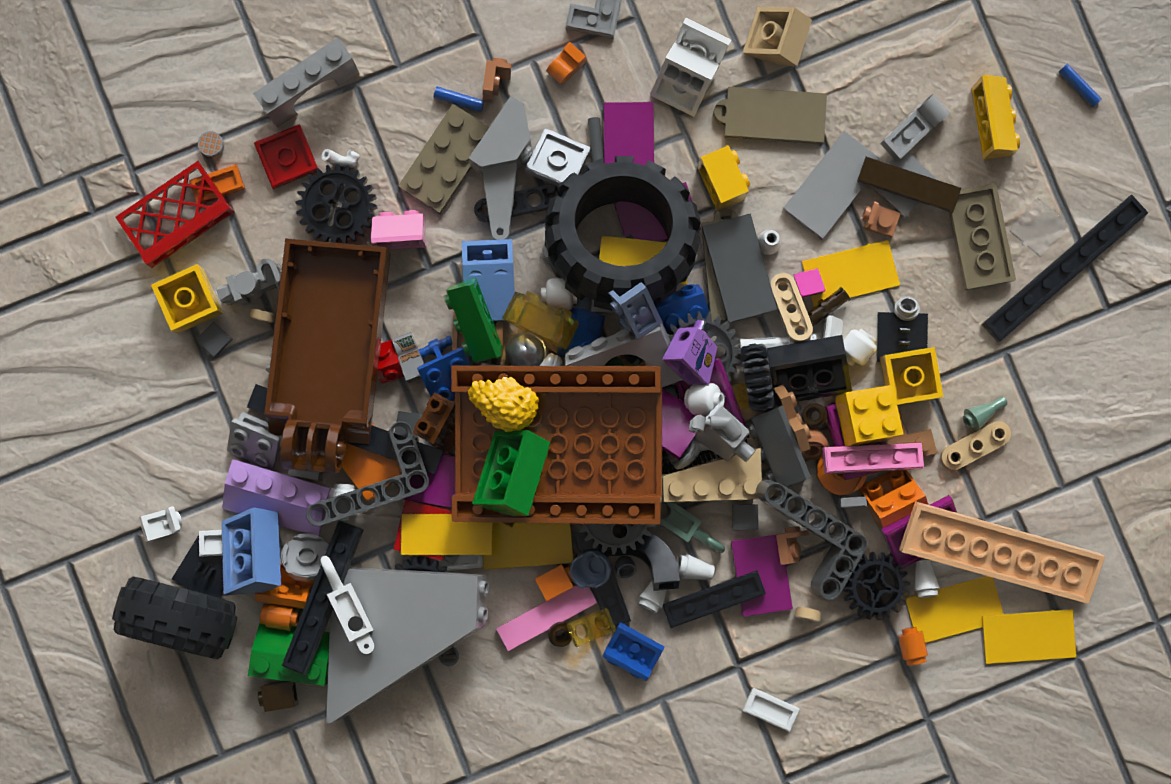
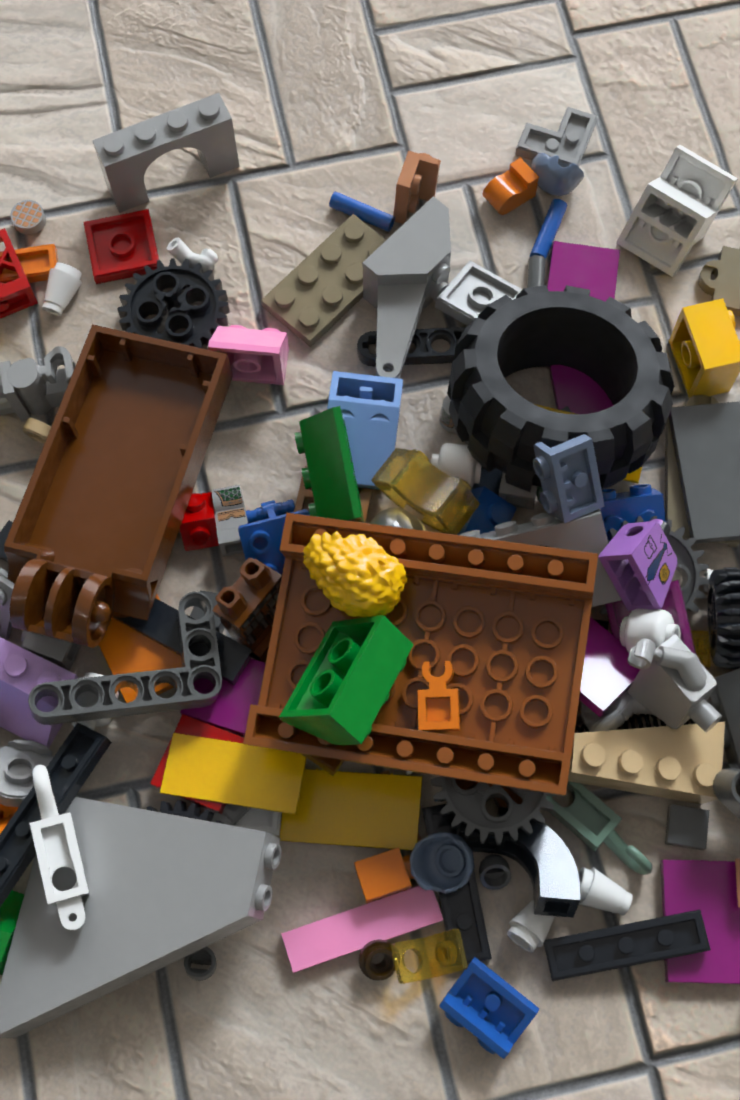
camera: 15 degrees right, 15 degrees down
none -> white cone [42,262,82,316]
none -> orange plate [417,661,460,732]
none -> blue piece [530,199,568,260]
none -> sand blue hair [531,153,584,197]

